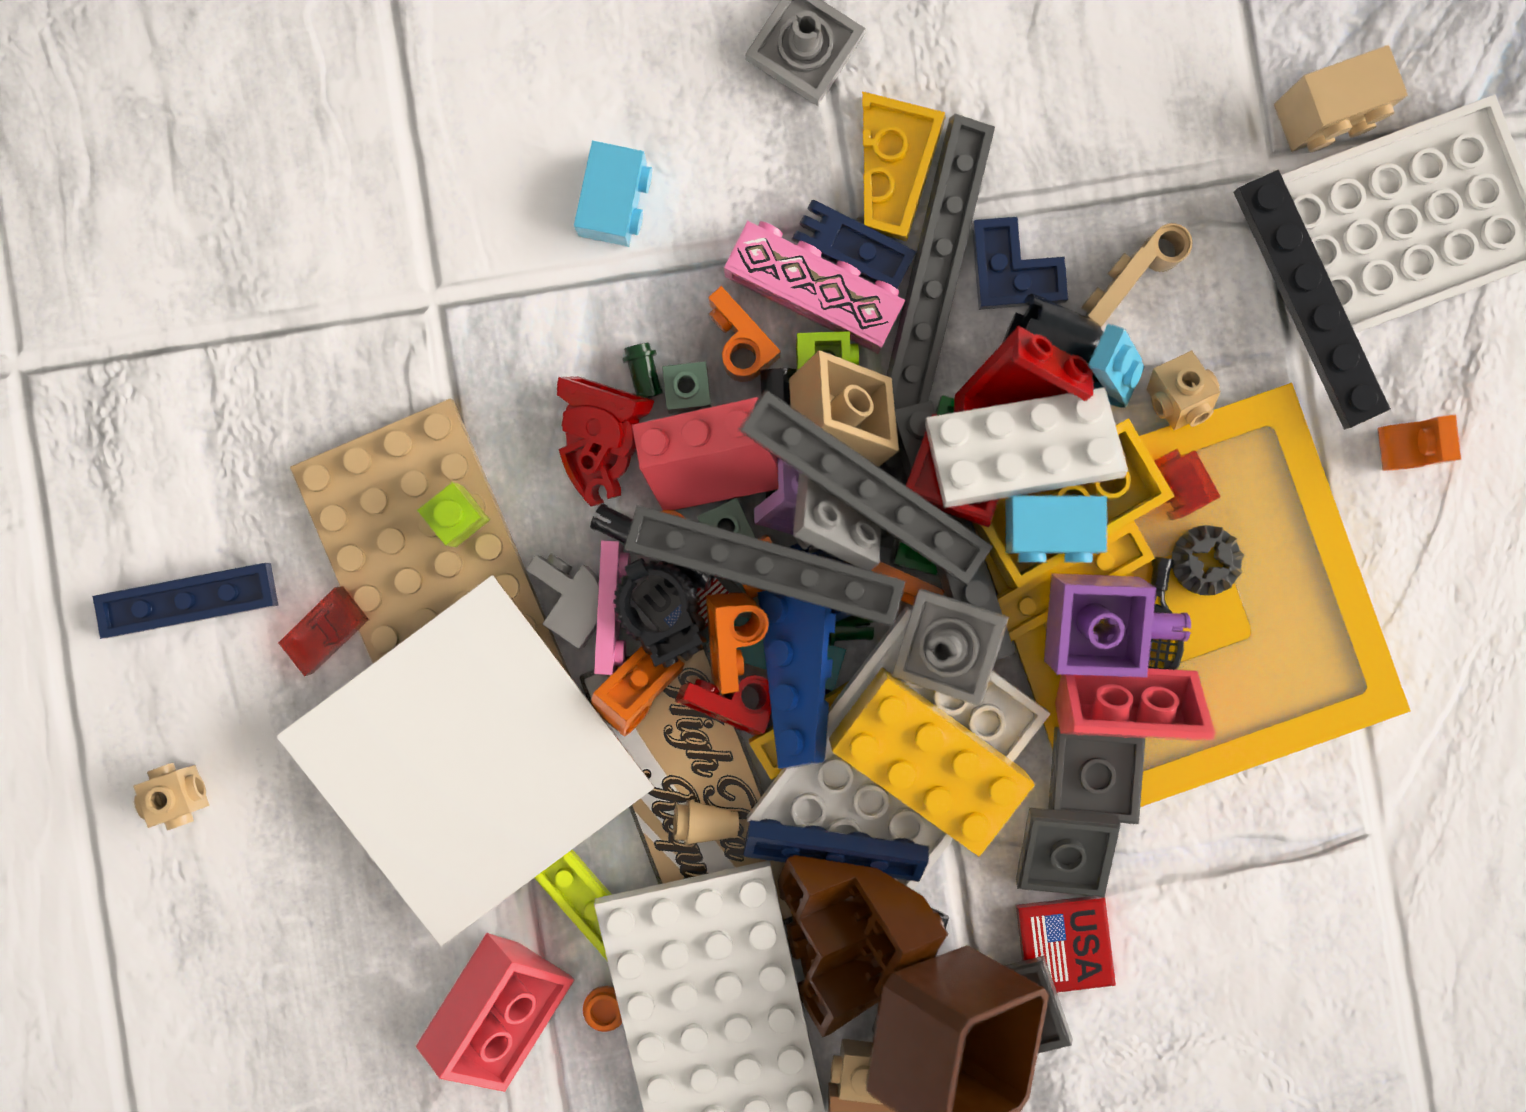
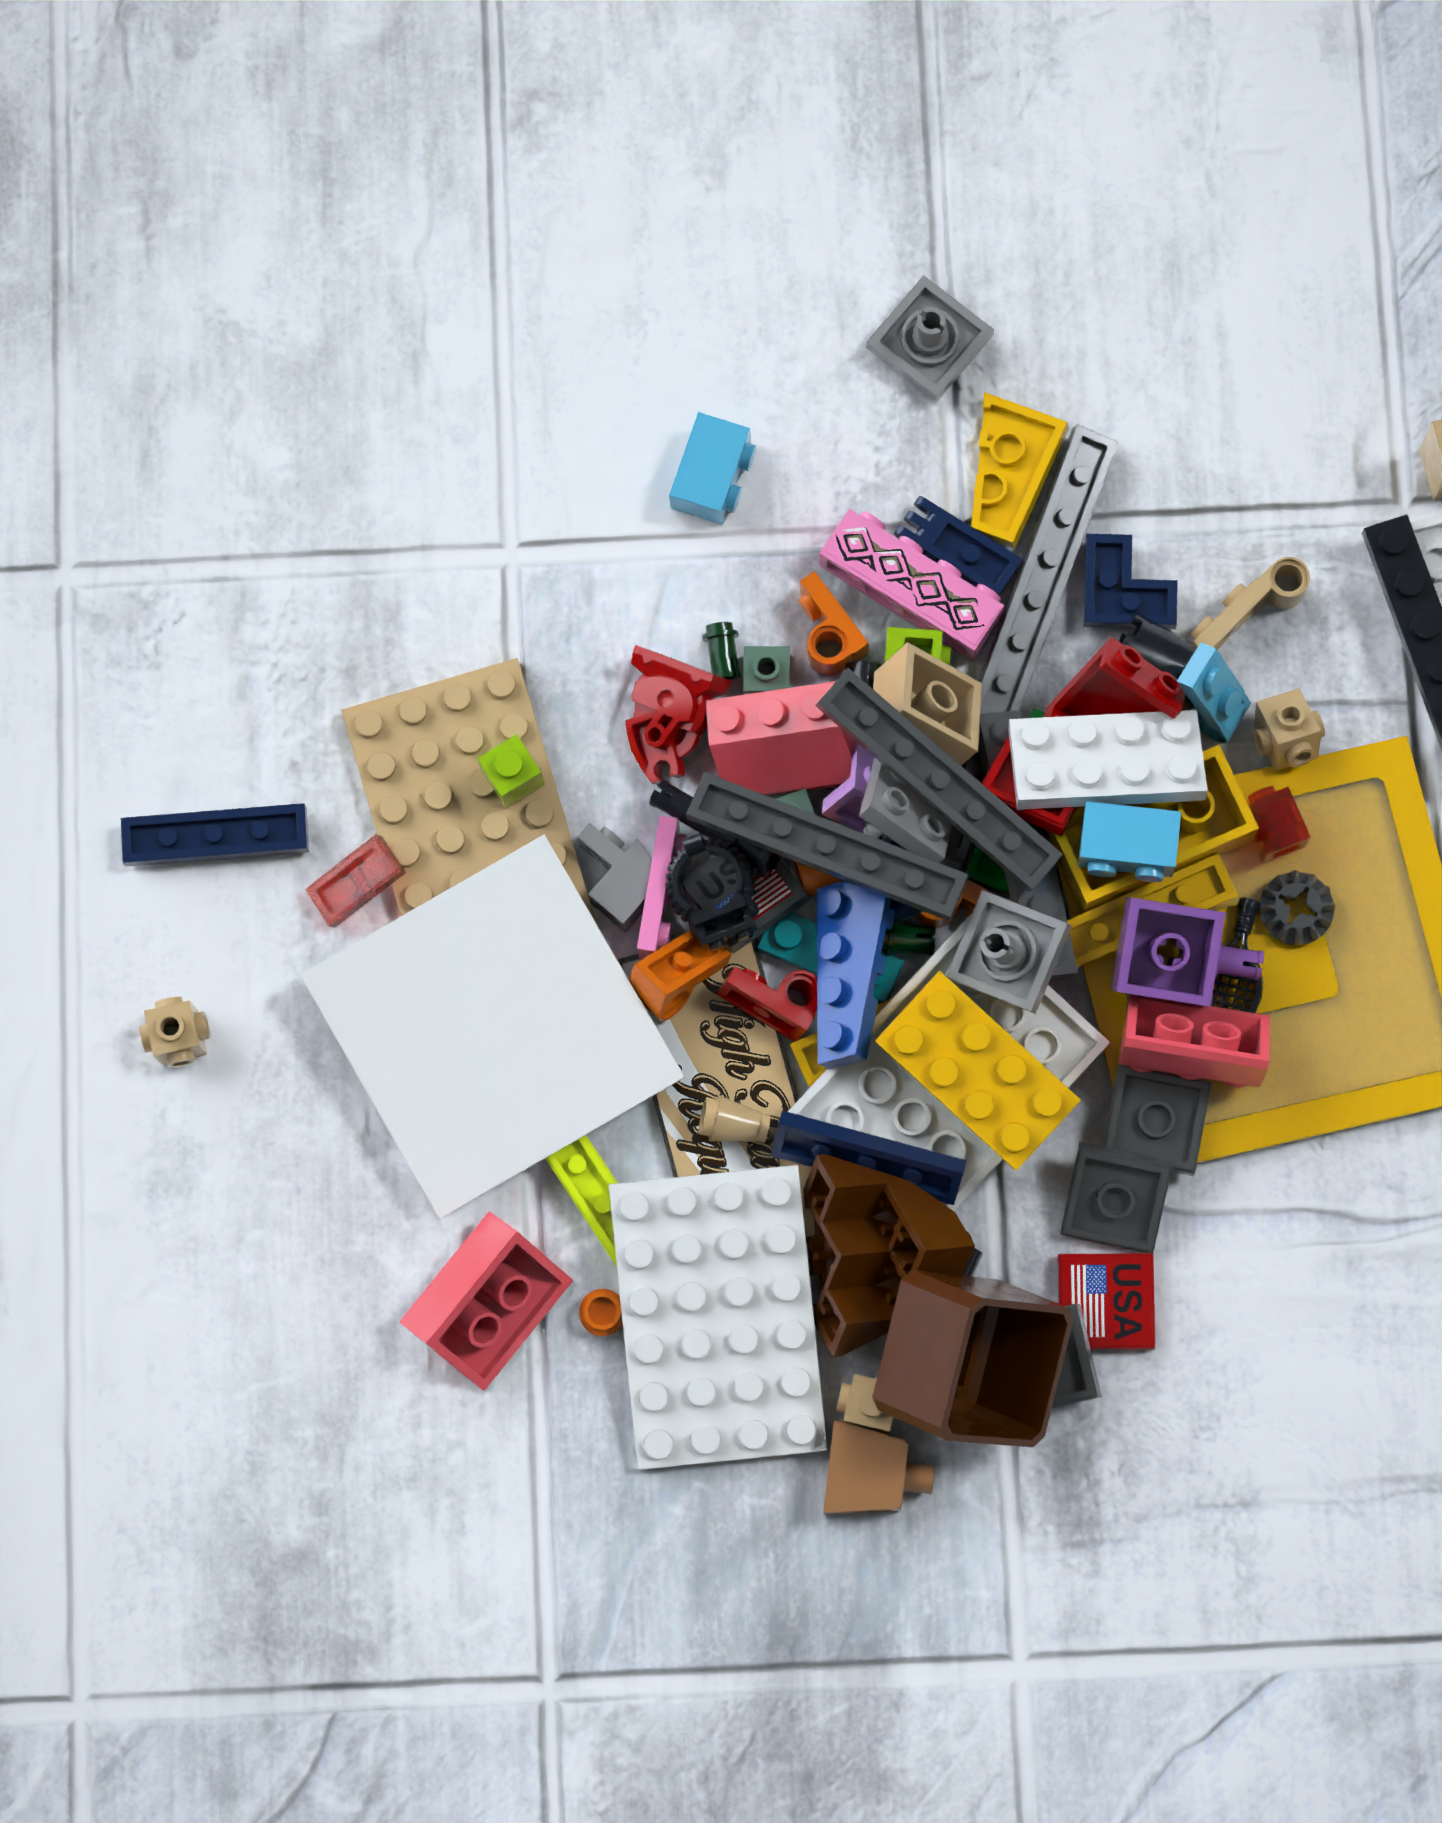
camera: 15 degrees right, 10 degrees down
orange plate [706,593,769,694] -> none

